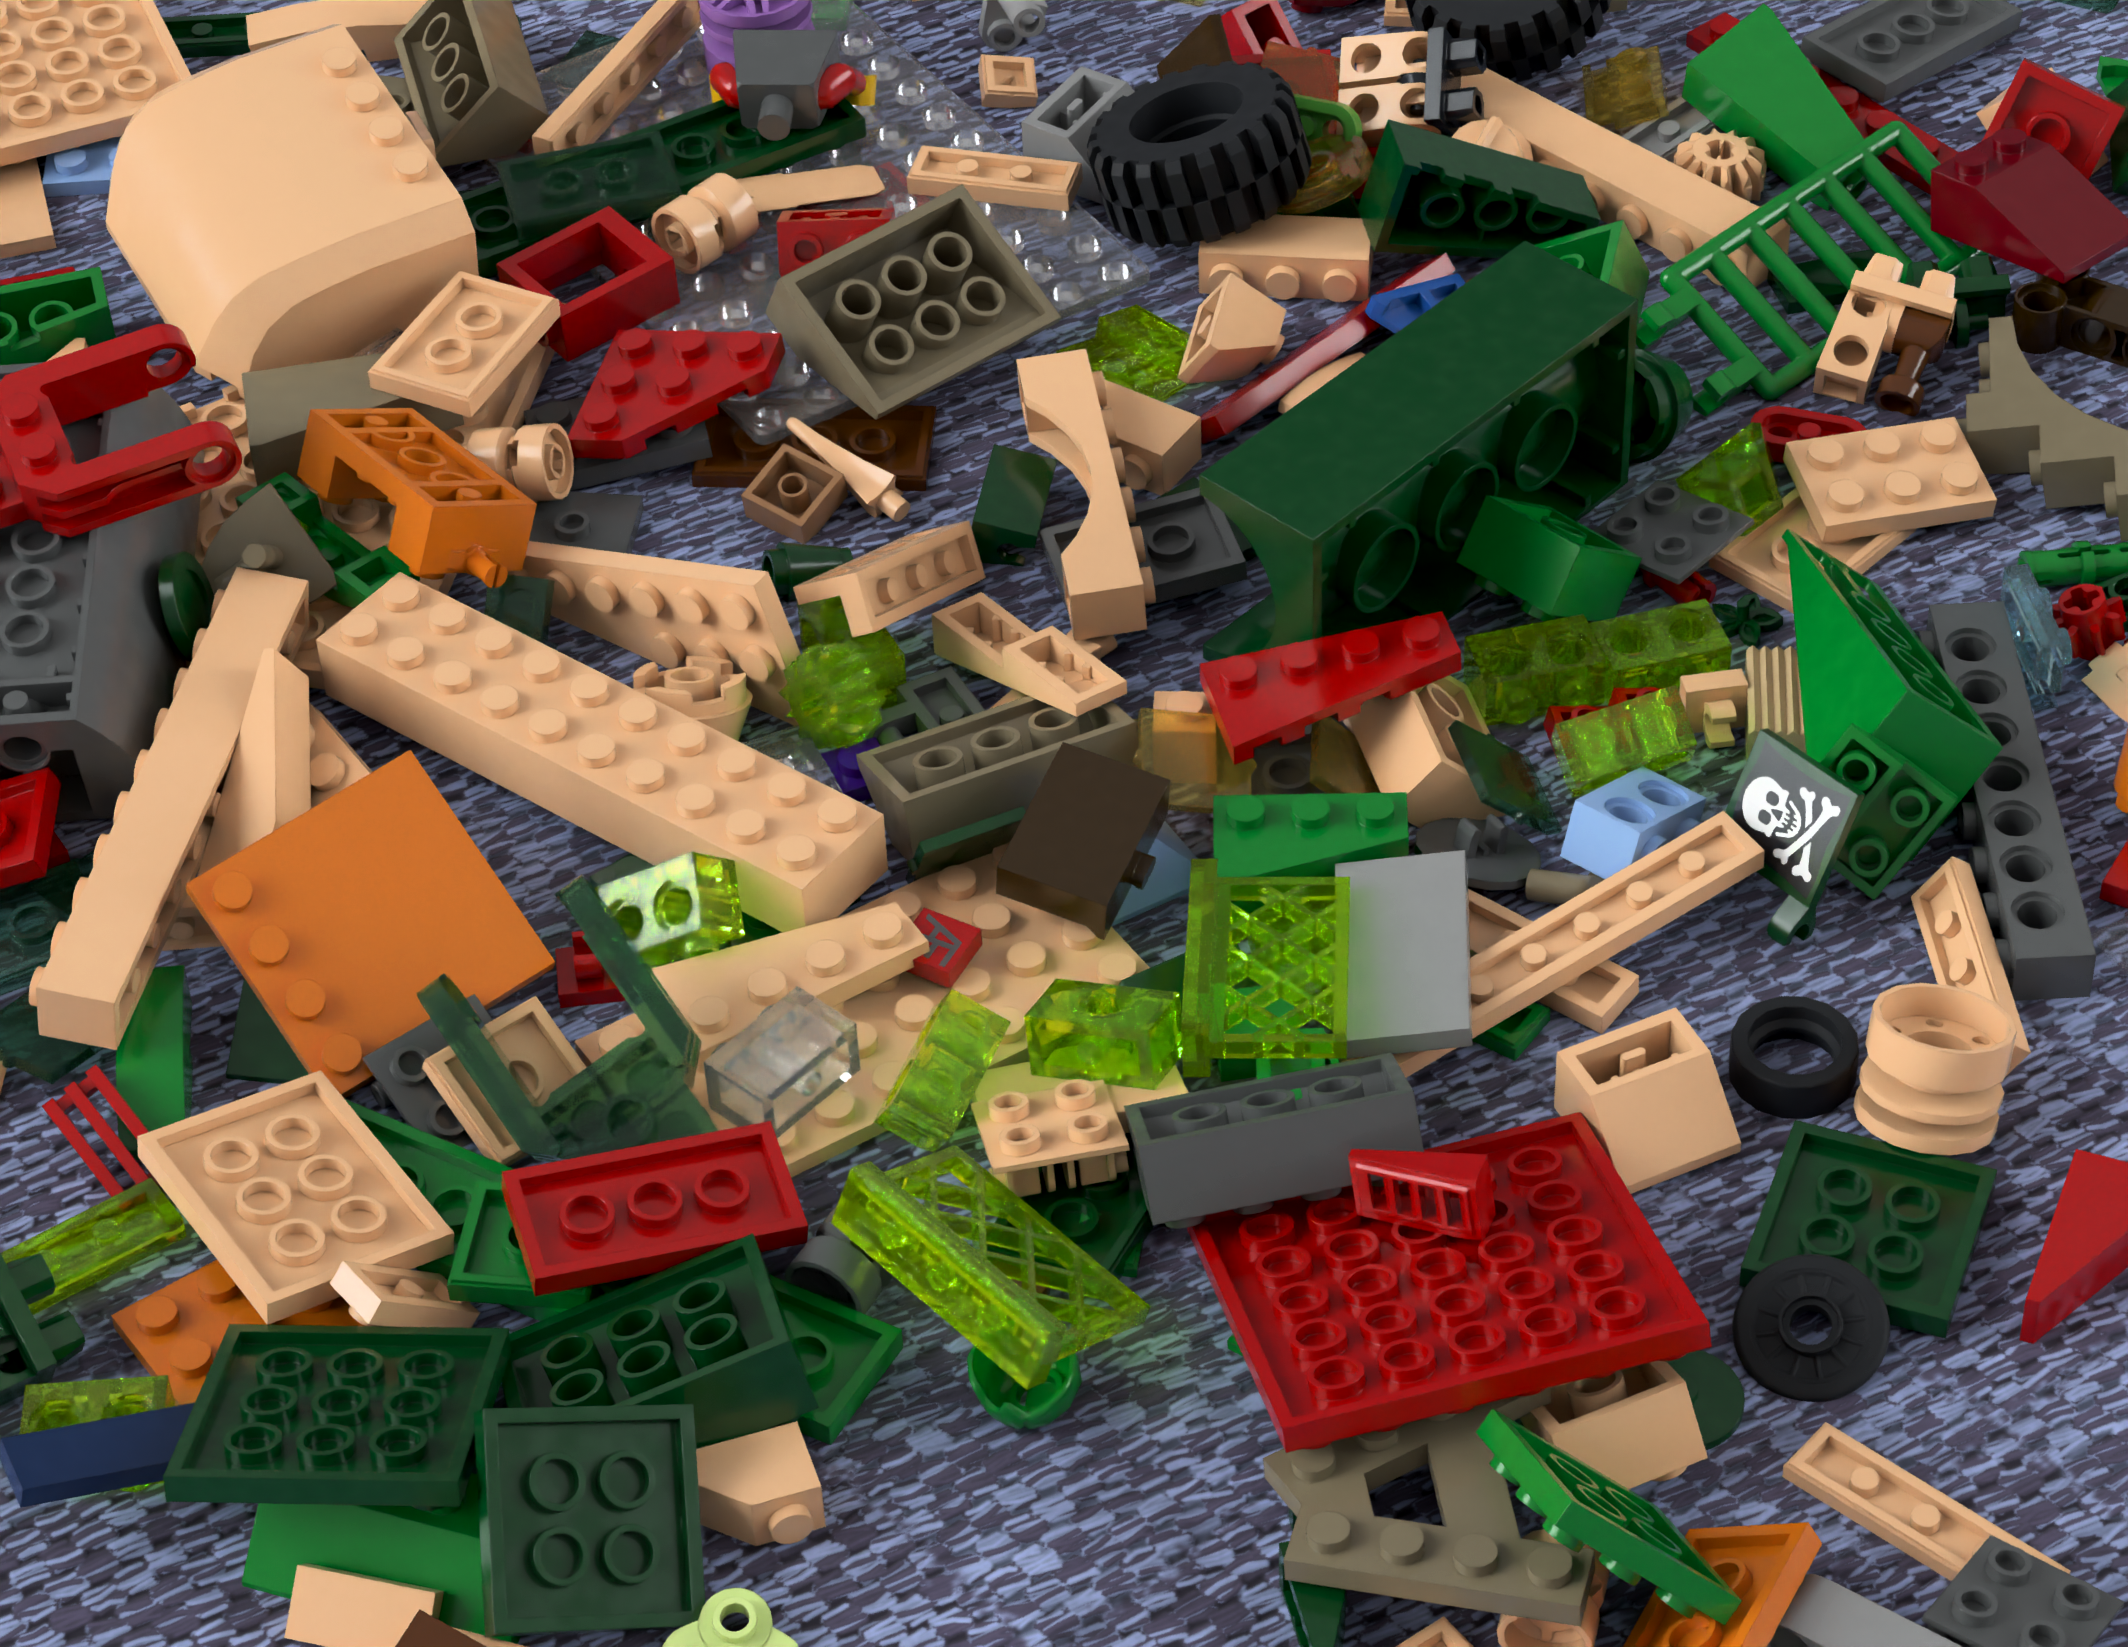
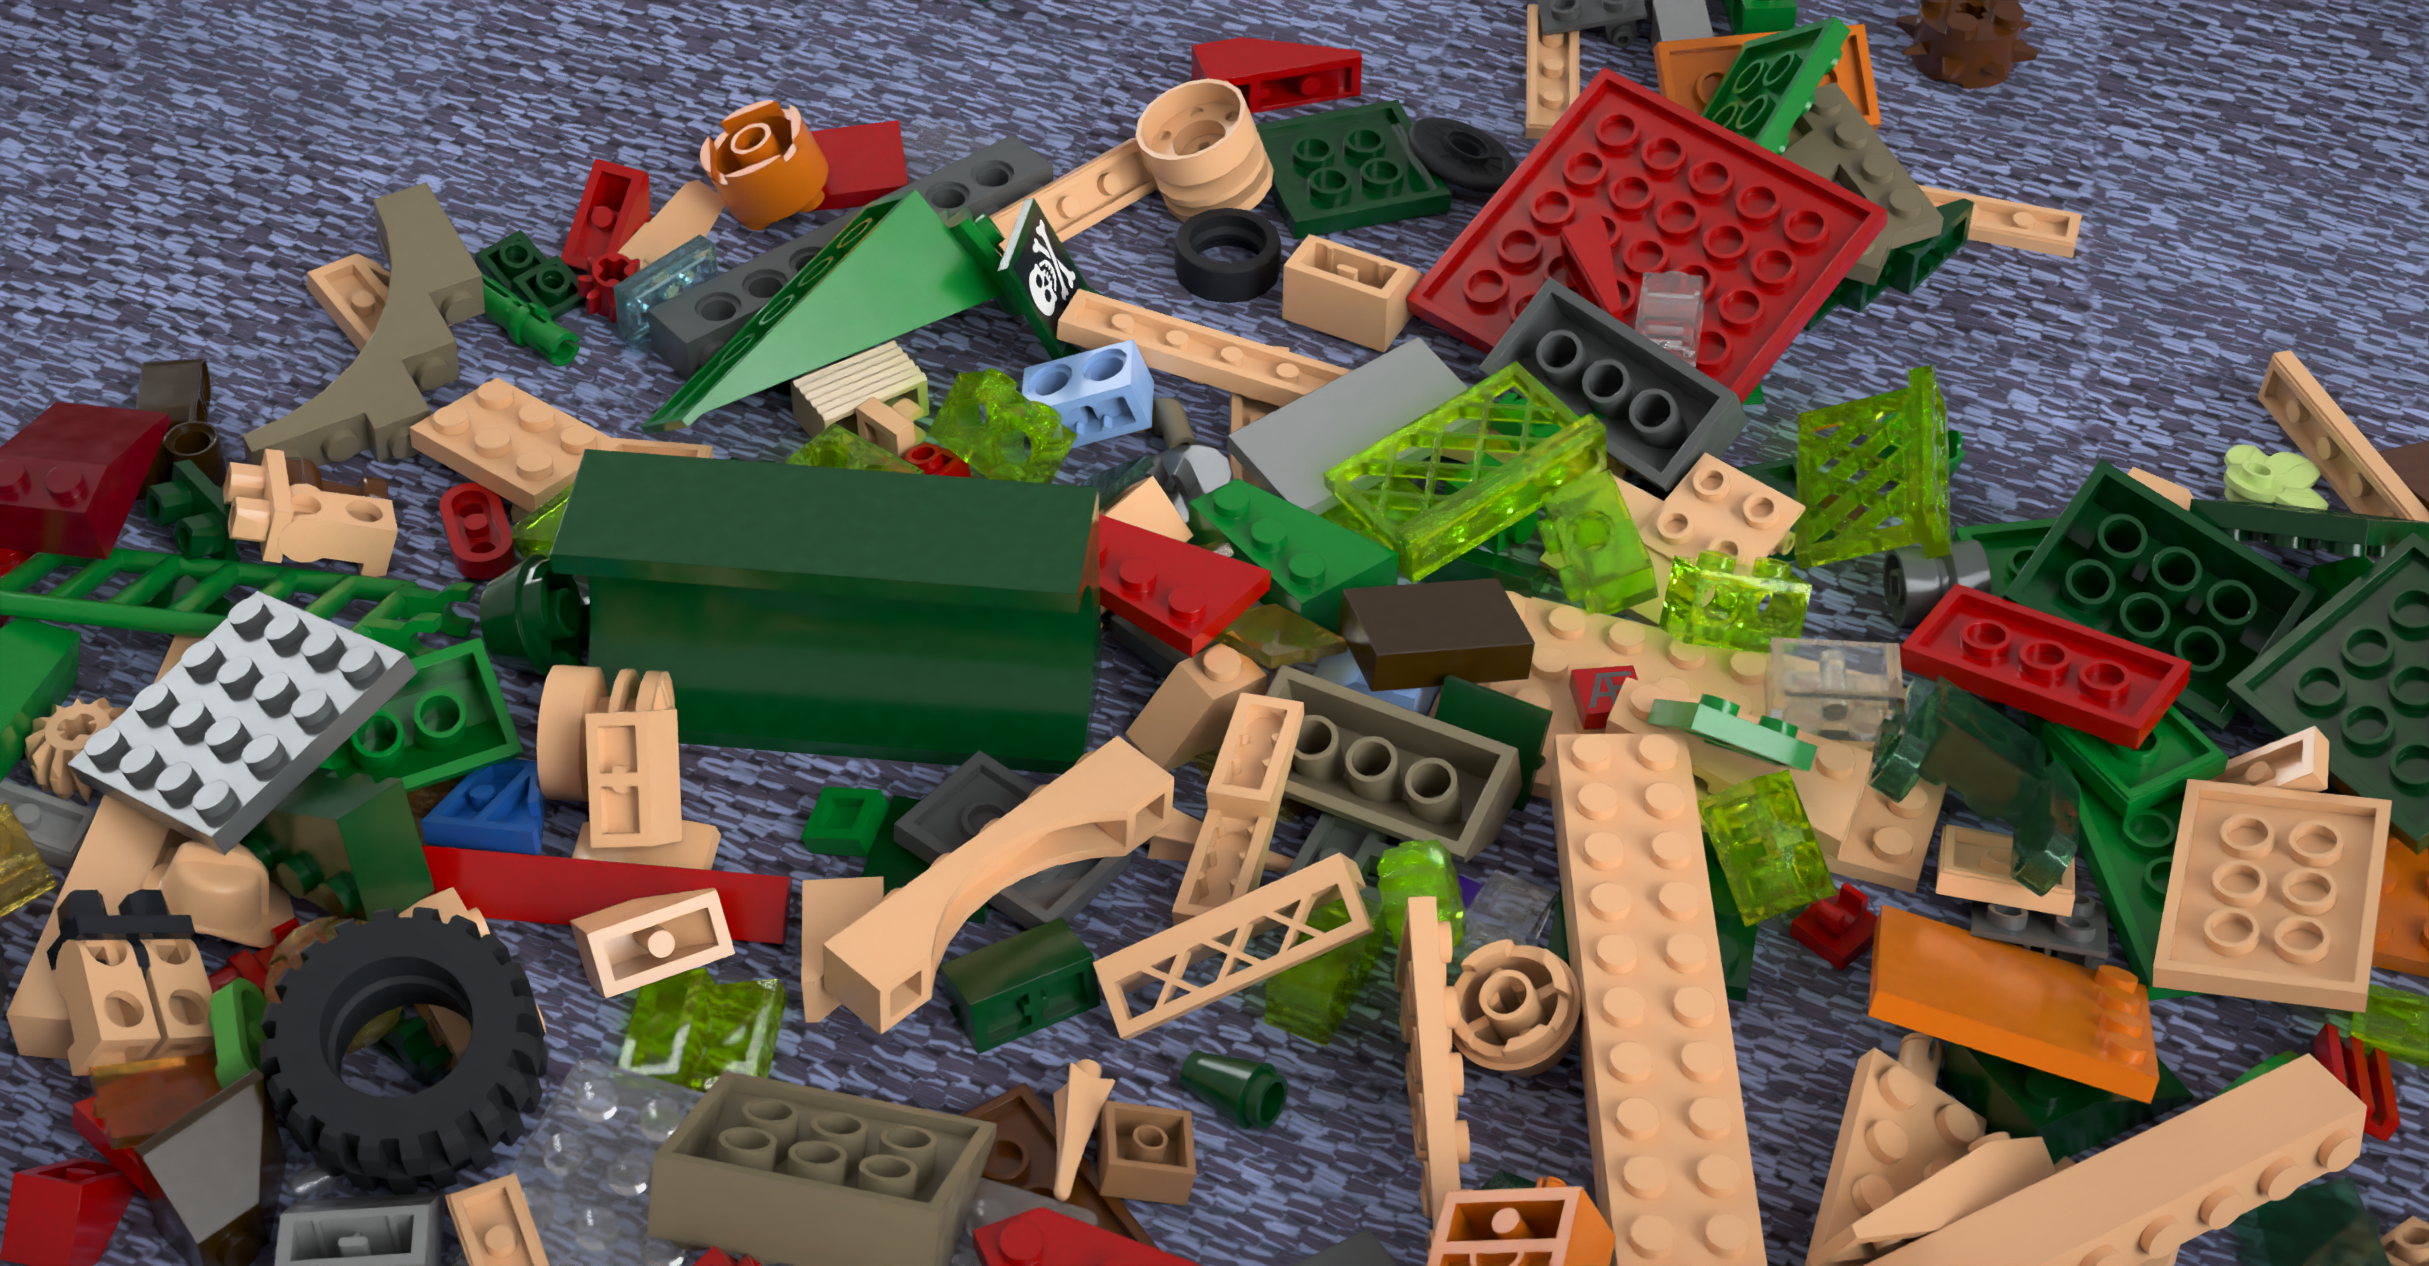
camera: 130 degrees left, 0 degrees up
none -> plate [67,591,418,855]
none -> light nougat hinge [585,709,683,848]
none -> clear brick [1635,271,1705,367]
none -> green wing [1647,694,1817,772]

